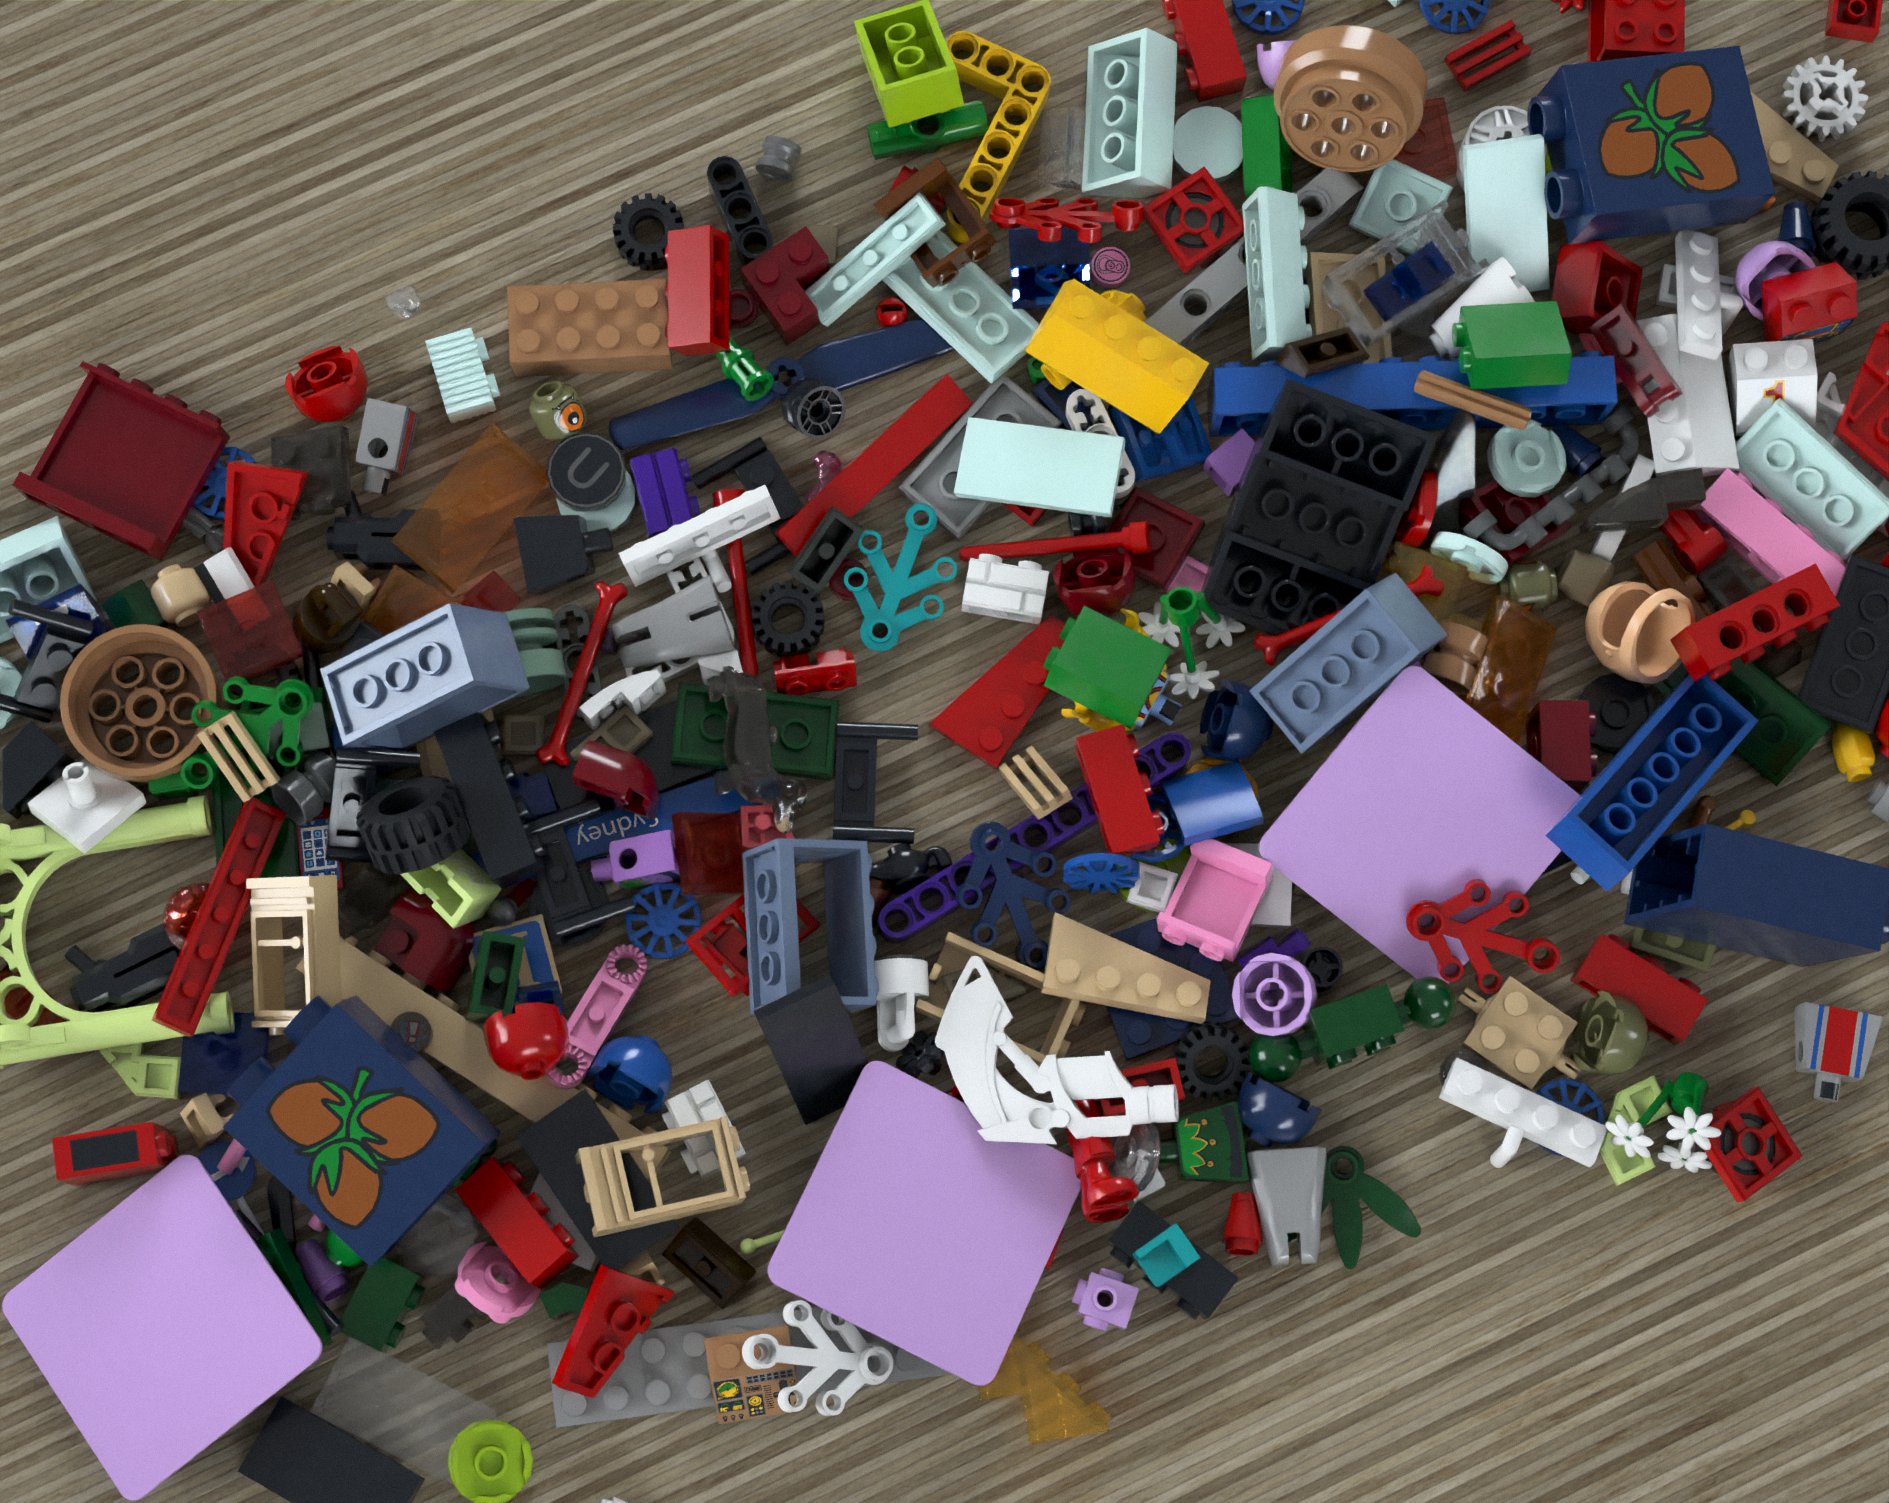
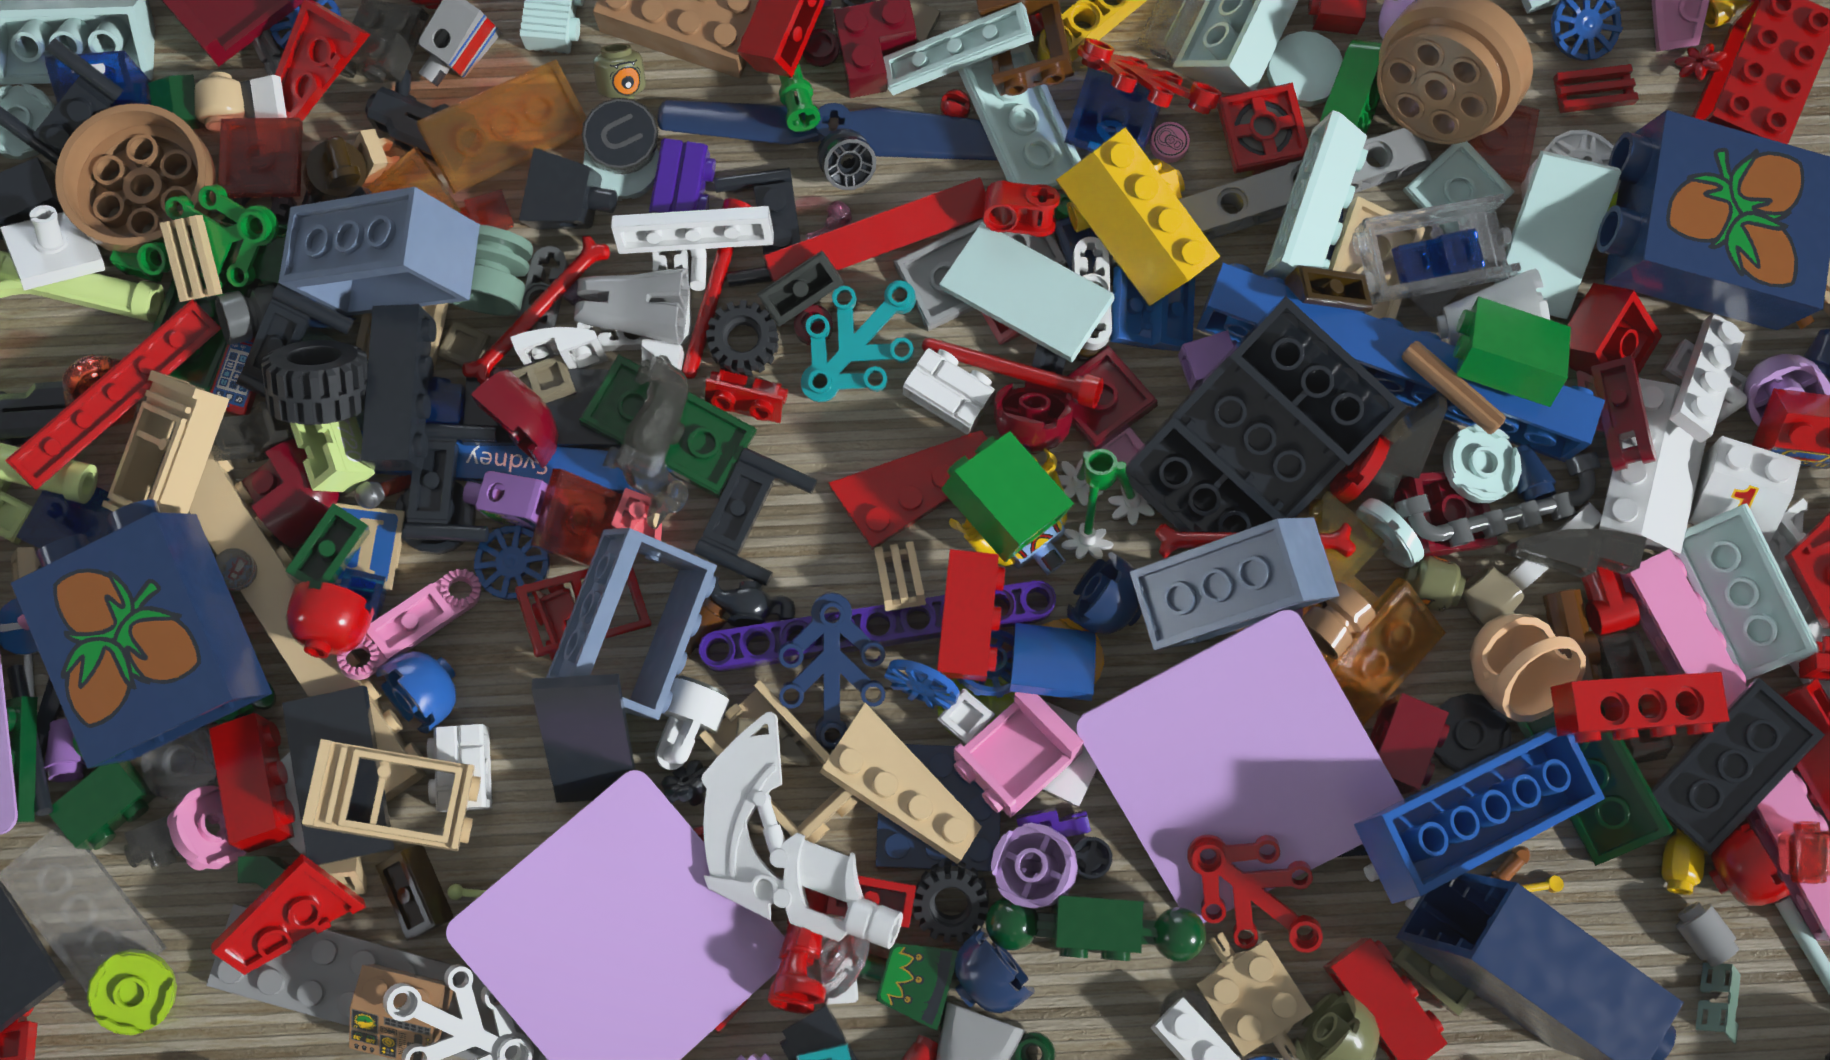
camera: 25 degrees right, 0 degrees up
none -> red piece [983,180,1060,237]

